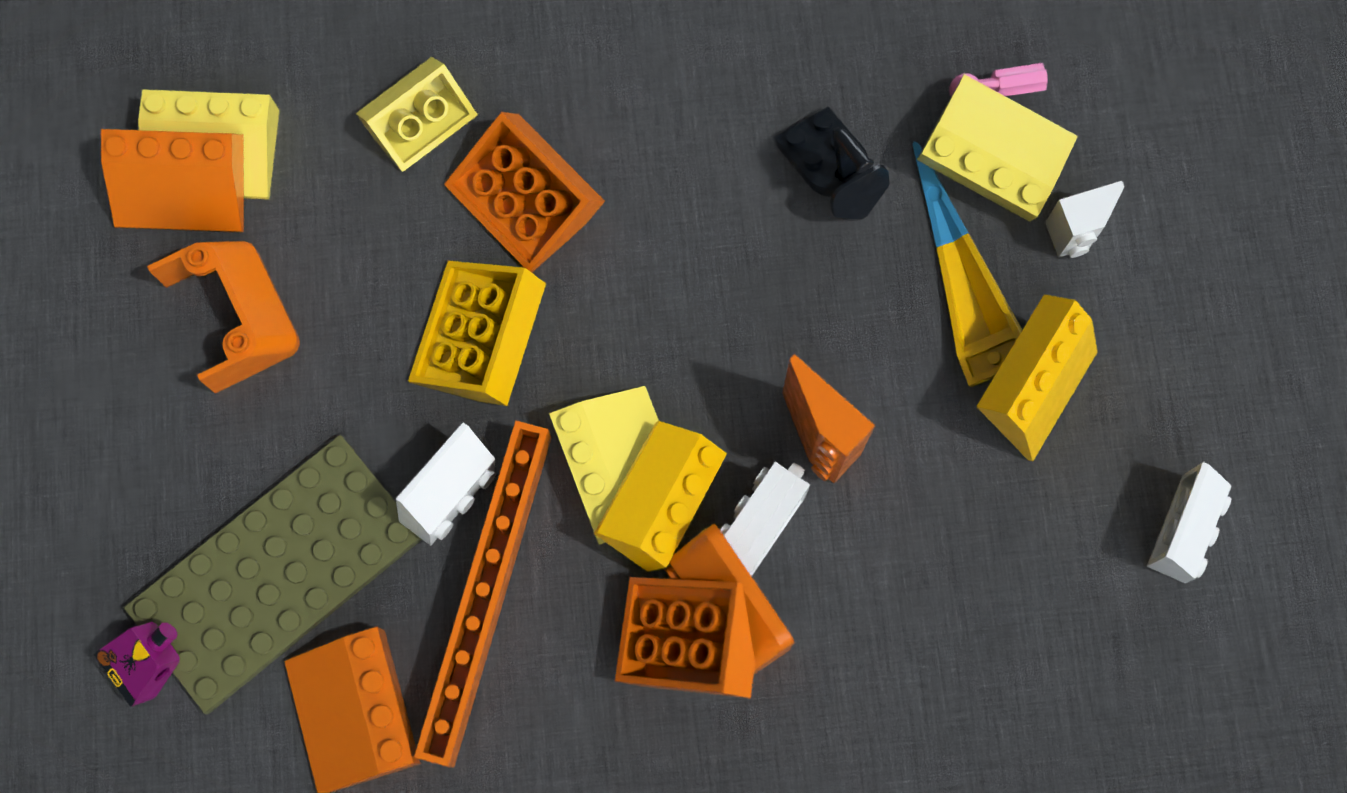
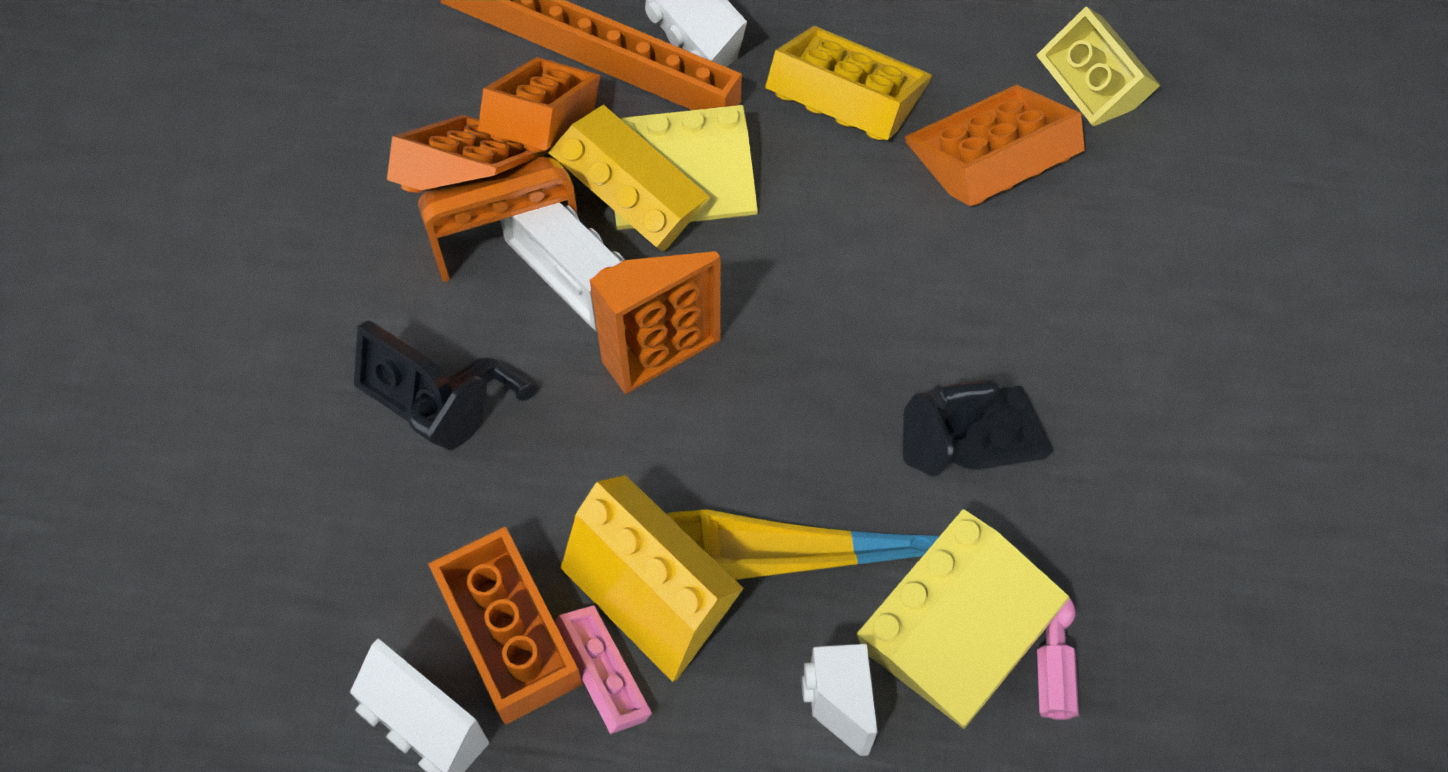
camera: 100 degrees right, 15 degrees down
none -> black plate [354,320,536,451]
none -> orange brick [428,526,583,725]
none -> orange brick [478,57,600,152]
none -> bright pink plate [555,605,652,734]

